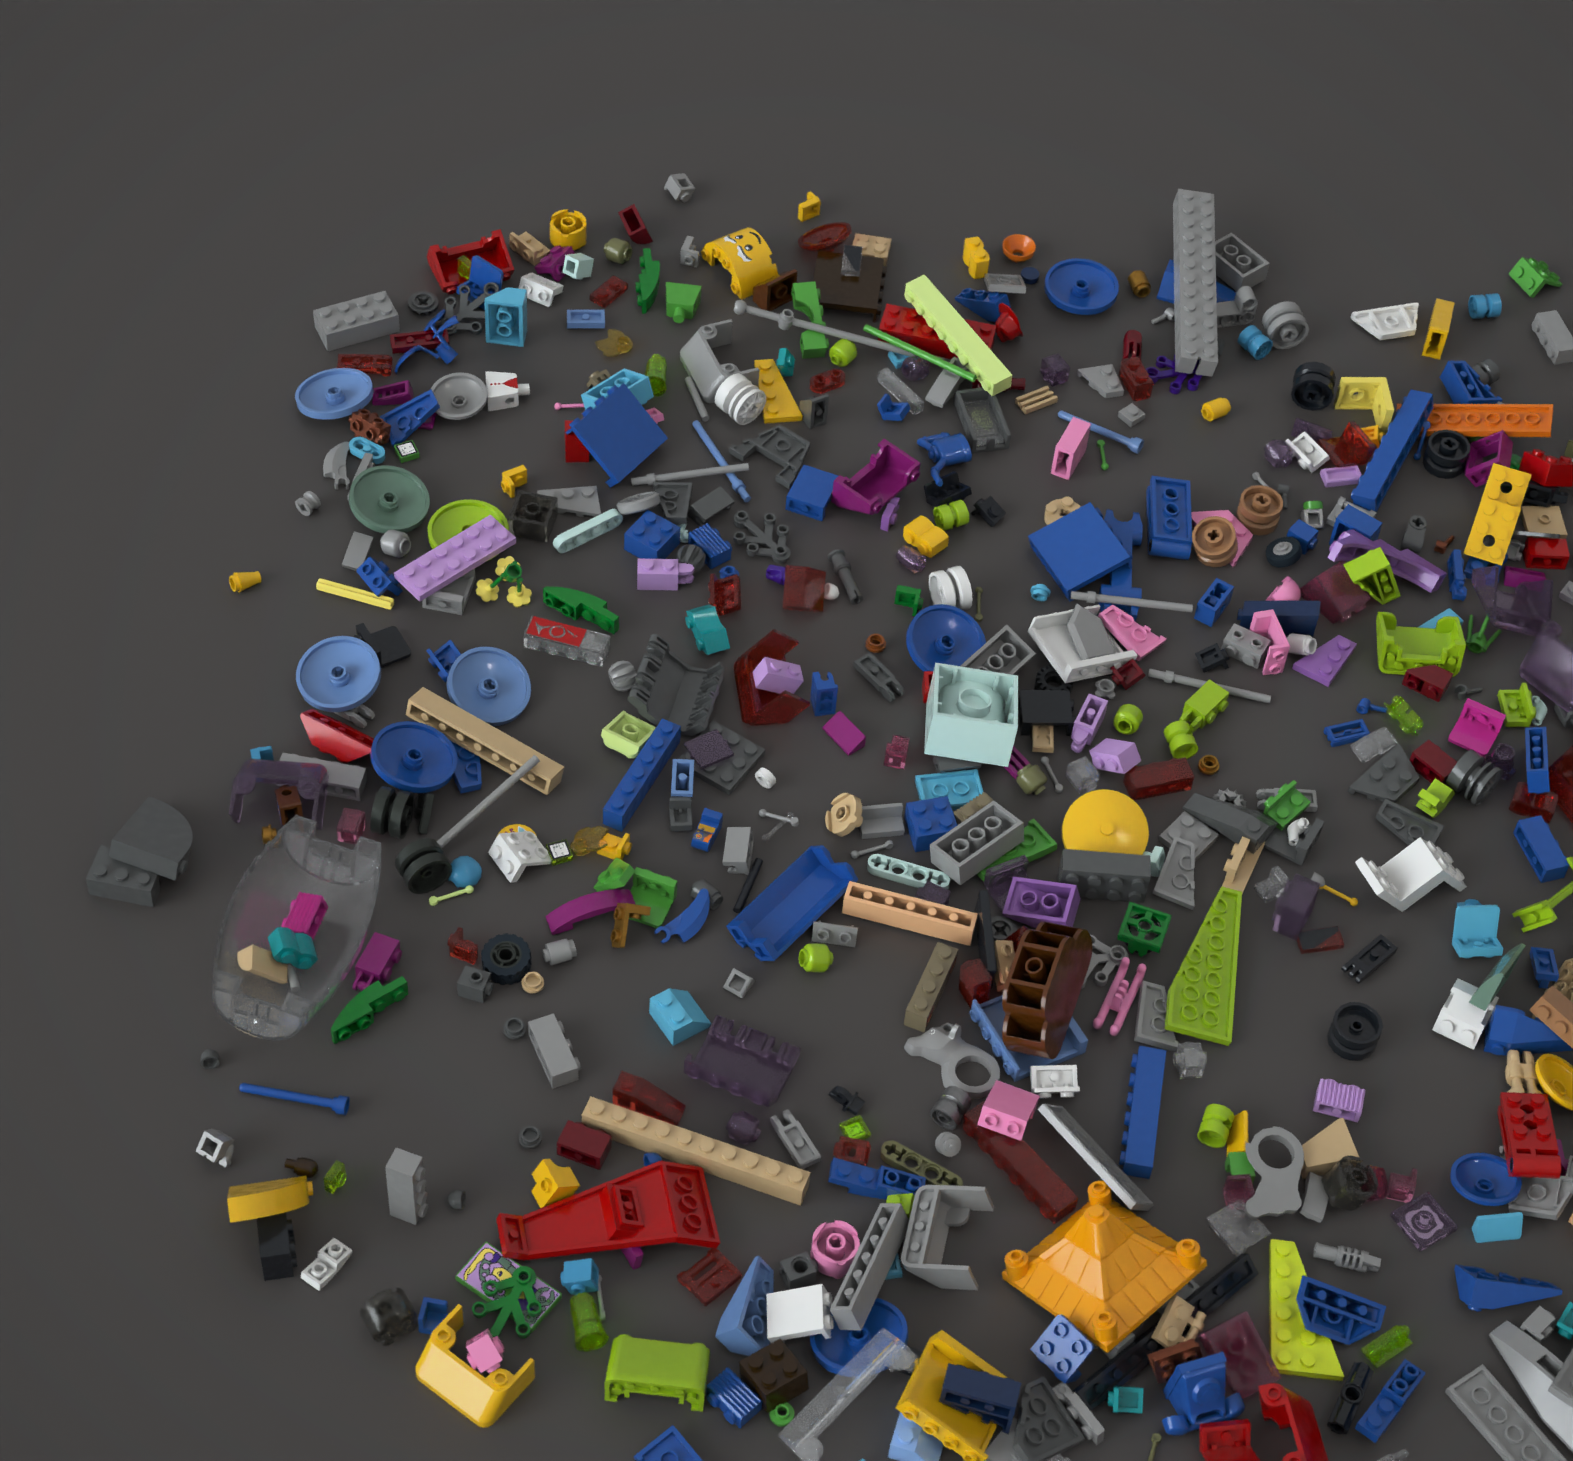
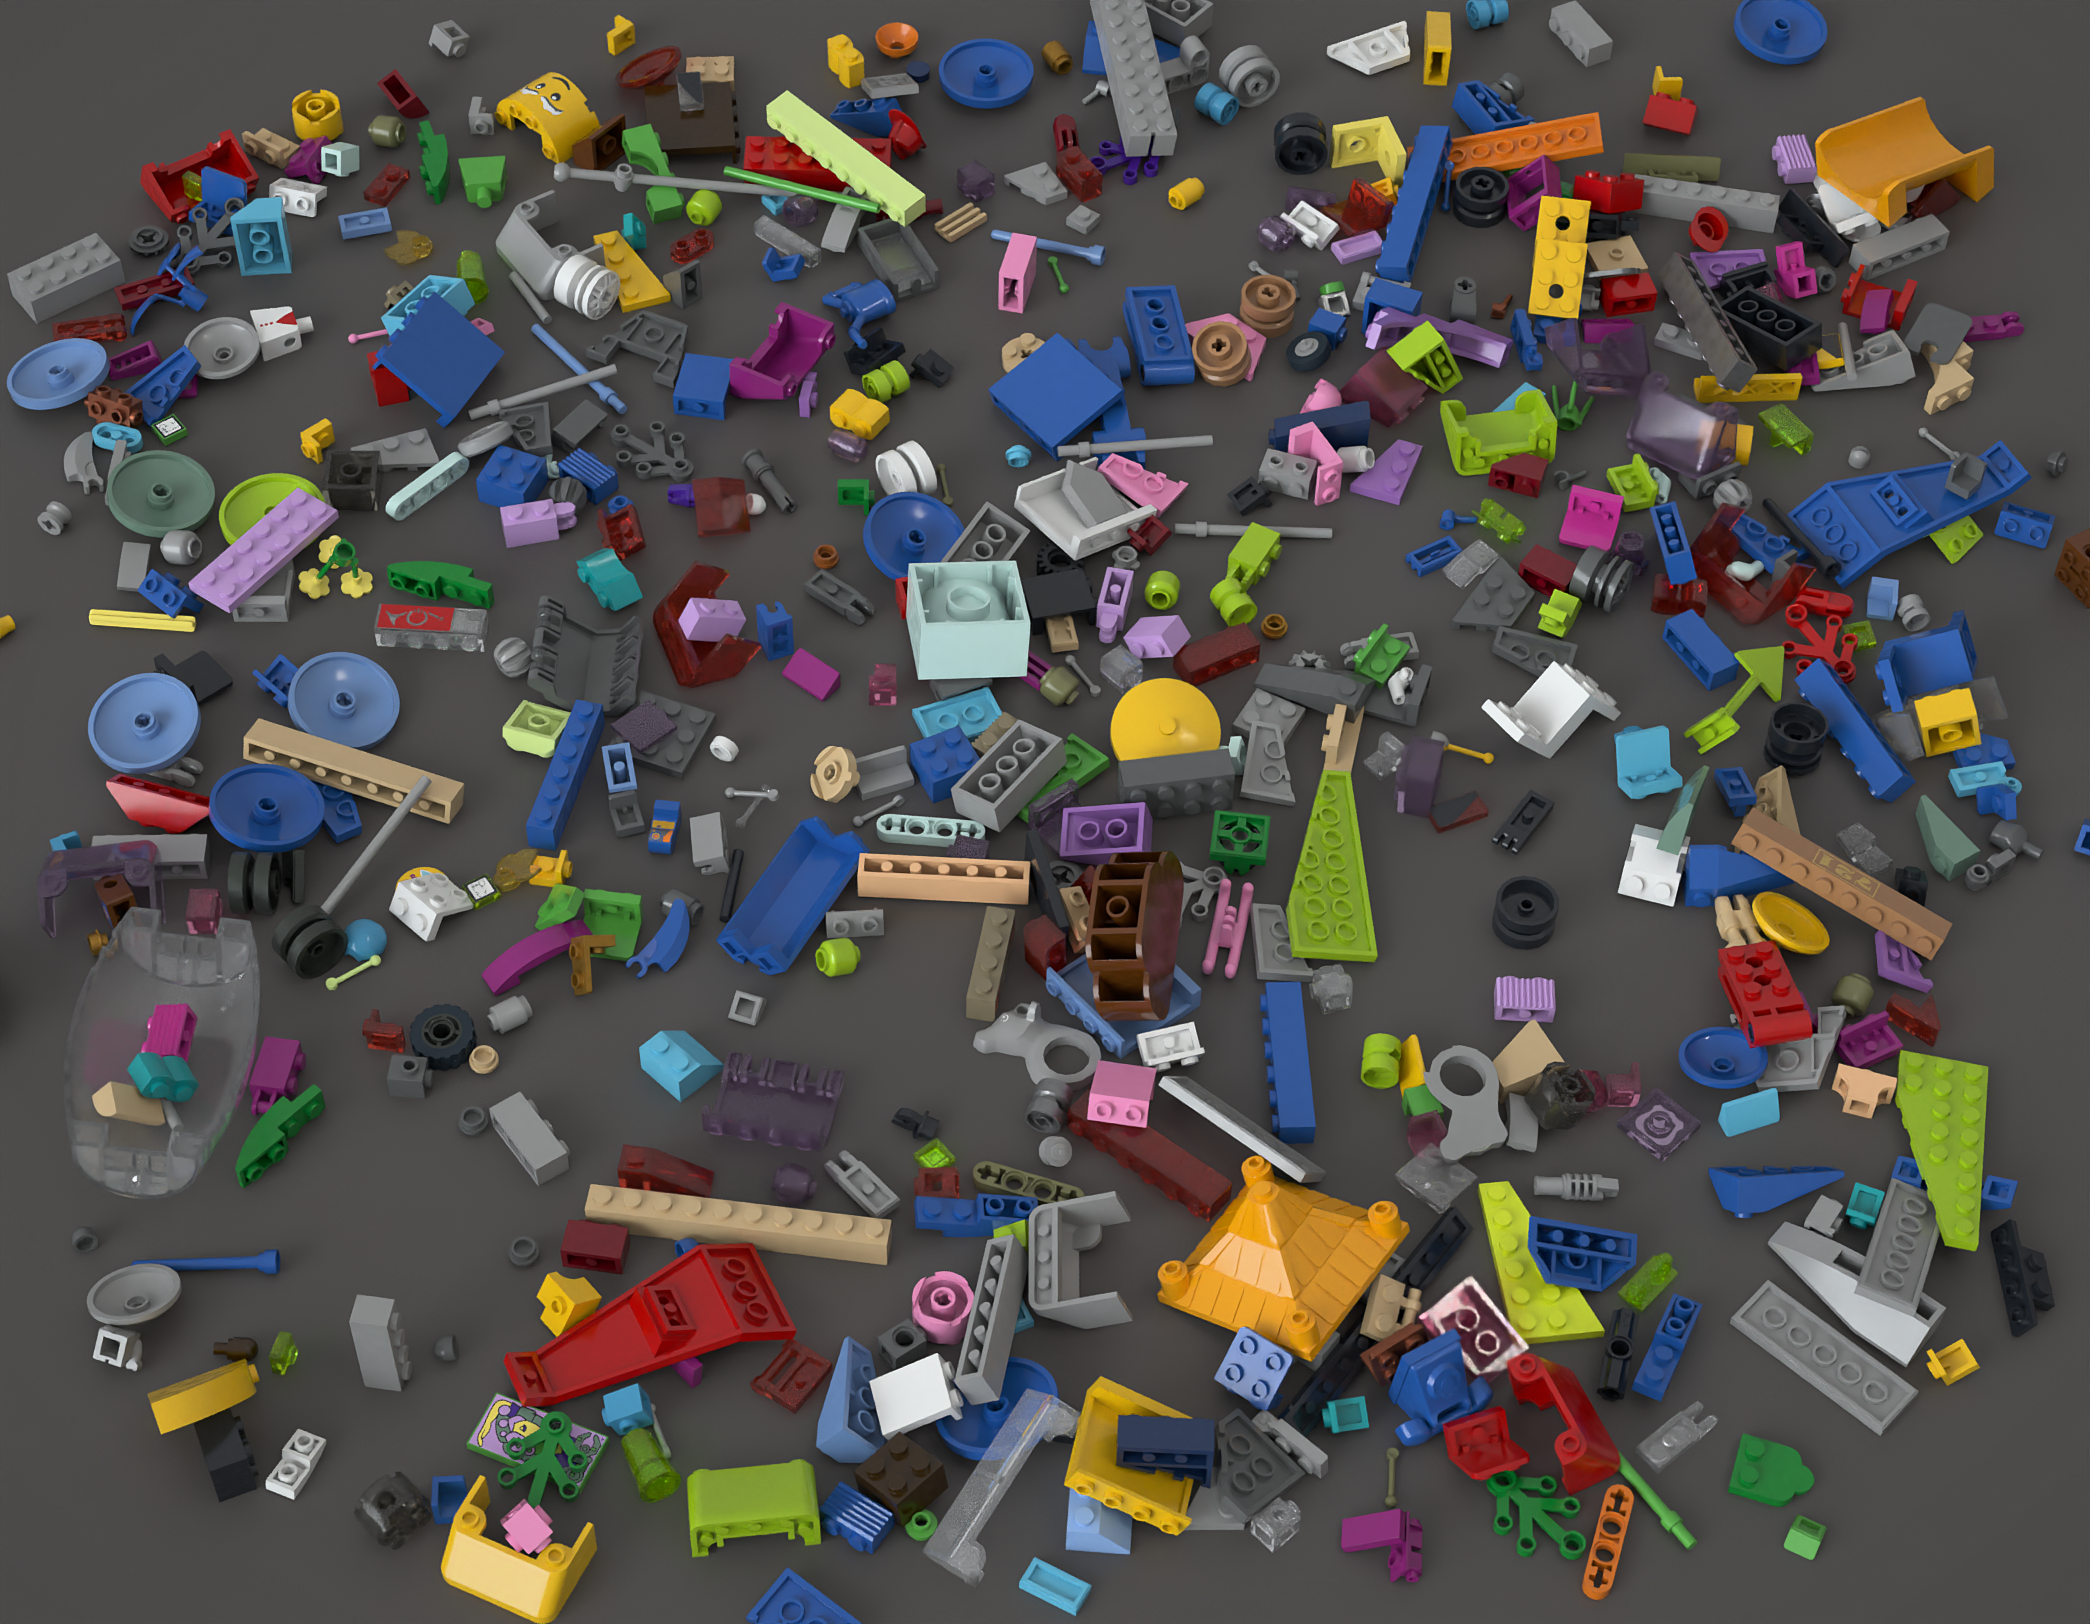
camera: 10 degrees left, 0 degrees up
blue brick [1194,578,1234,627] -> none
none -> light grey dish [87,1264,182,1326]

